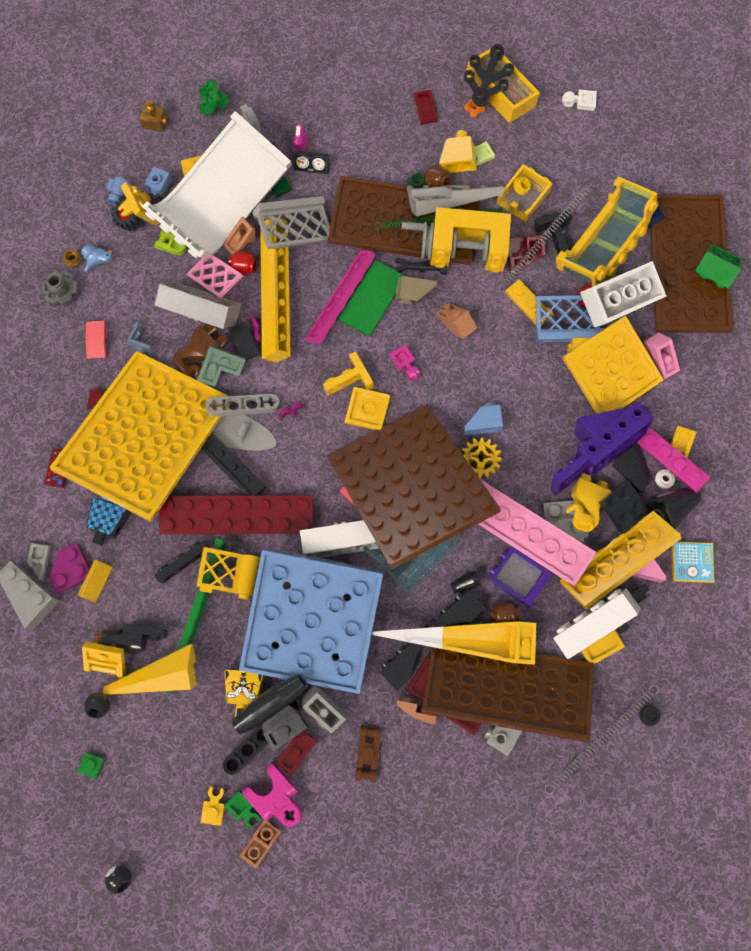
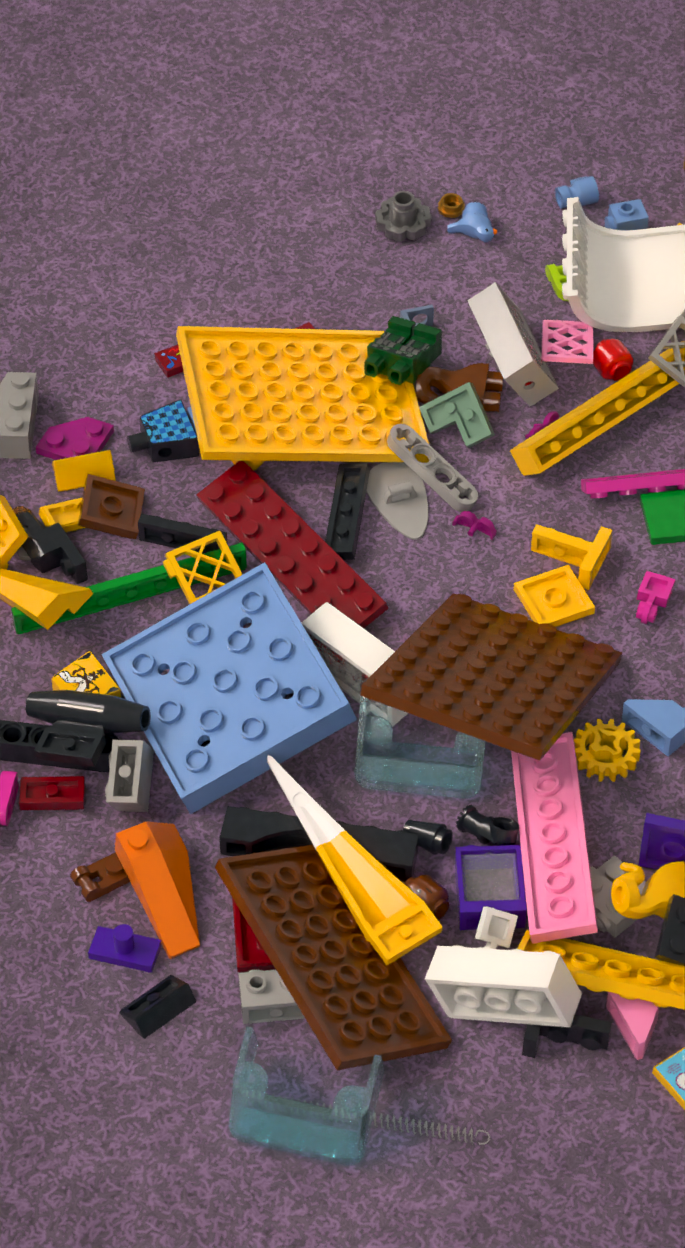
camera: 45 degrees right, 25 degrees down
light grey tile [27,543,52,581] -> none
coral slope [86,321,107,359] -> none
yellow plate [111,182,160,231] -> none
nougat slope [223,217,256,255] -> none
black slope [228,322,260,361] -> none
nougat slope [397,697,436,725] -> none
yellow tile [581,630,625,664] -> none
black plate [639,705,660,726] -> none
none -> yellow plate [38,498,86,532]
none -> reddish brown tile [78,474,145,539]
none -> dark purple tile [88,924,162,973]
none -> orange wedge [115,821,200,959]
none -> black slope [119,975,196,1039]
none -> clear light blue windscreen [229,1026,385,1166]
none -> dark green hips [364,316,442,385]
none -> black connector [456,805,519,846]
none -> white plate [475,906,518,949]

